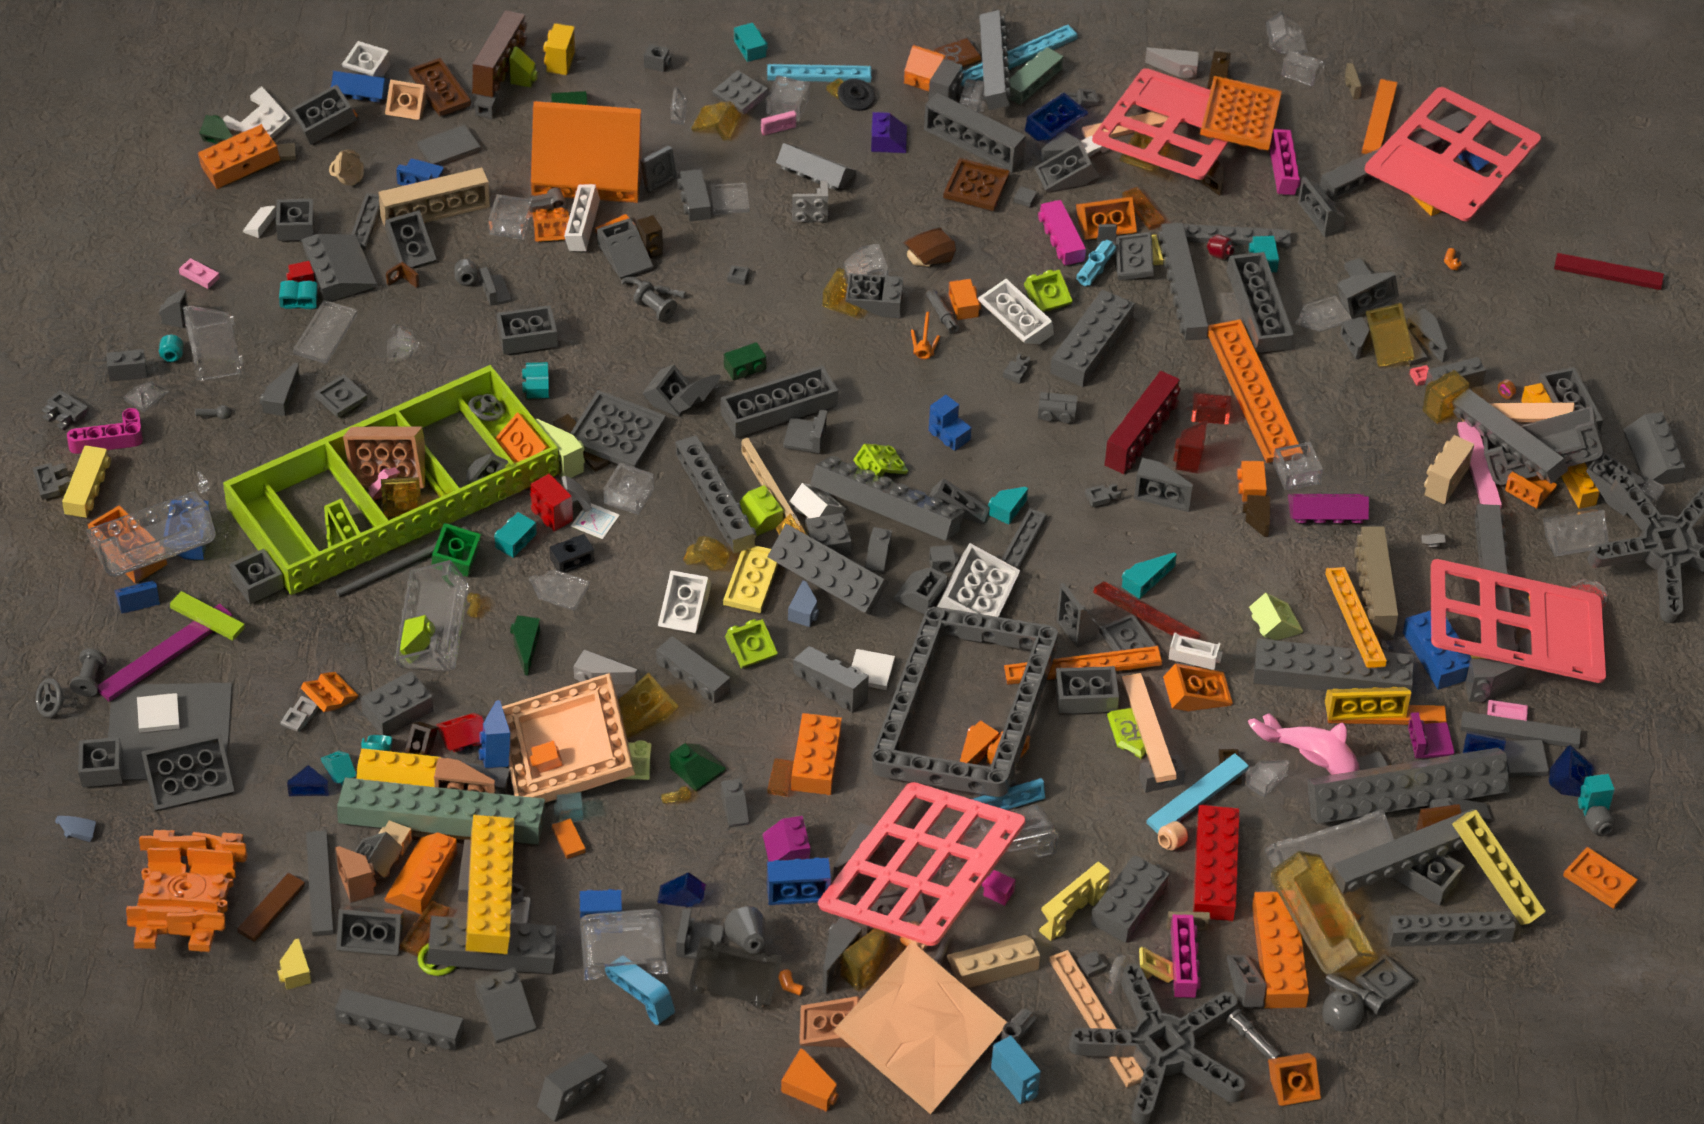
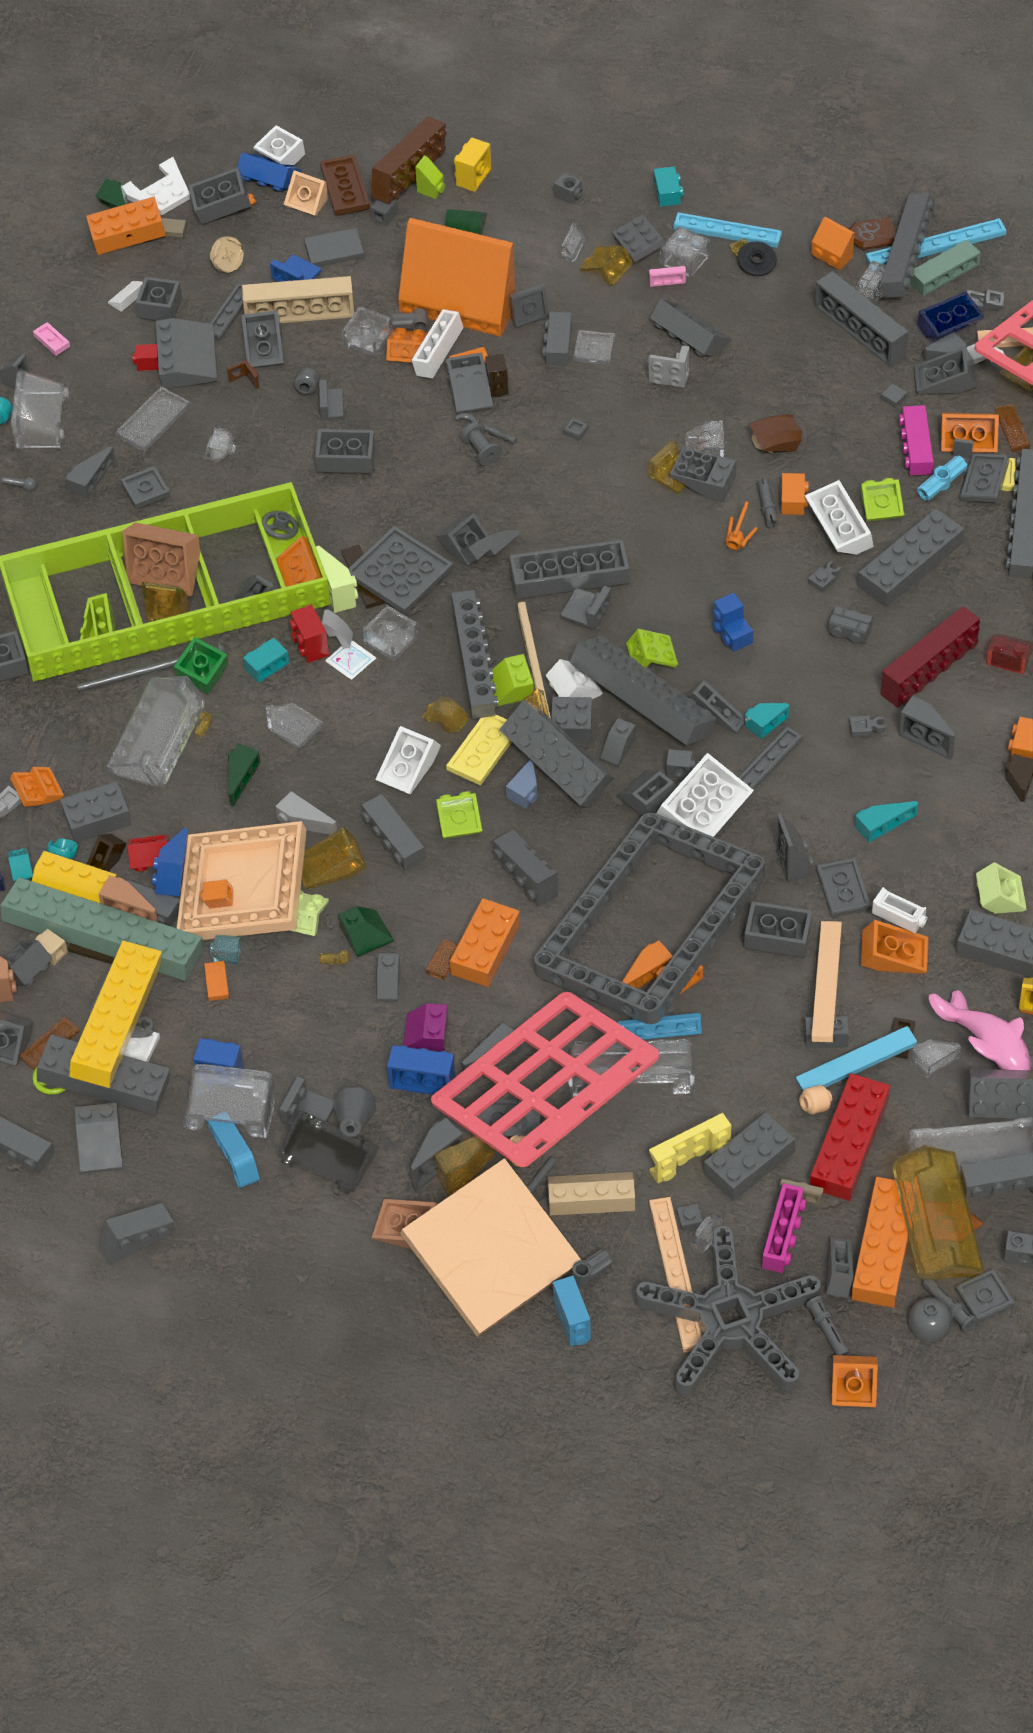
camera: 20 degrees right, 5 degrees up
teal brick [279,280,318,309] -> none
bright pink plate [368,467,400,501] -> none
orange slope [385,832,457,915] -> none
lime slope [400,615,435,662] -> none
teal brick [522,362,549,398] -> none
black brick [549,534,595,575] -> none
clear blue slope [657,872,706,907] -> none
dark green brick [723,342,766,381] -> none
orange arm [779,969,804,996] -> none
orange slope [781,1048,838,1112] -> none
white tile [852,649,895,690] -> none
dark purple slope [871,112,907,153] -> none
dark grey brick [928,59,964,102] -> none
reddish brown plate [943,158,1010,211] -> none
dark pink brick [982,870,1016,906] -> none
orange tile [1004,646,1162,685] -> none
clear red tile [1093,581,1201,640] -> none
lime tile [1107,708,1146,759] -> none
light yellow slope [1139,947,1174,983] -> none
clear red slope [1173,421,1207,474] -> none

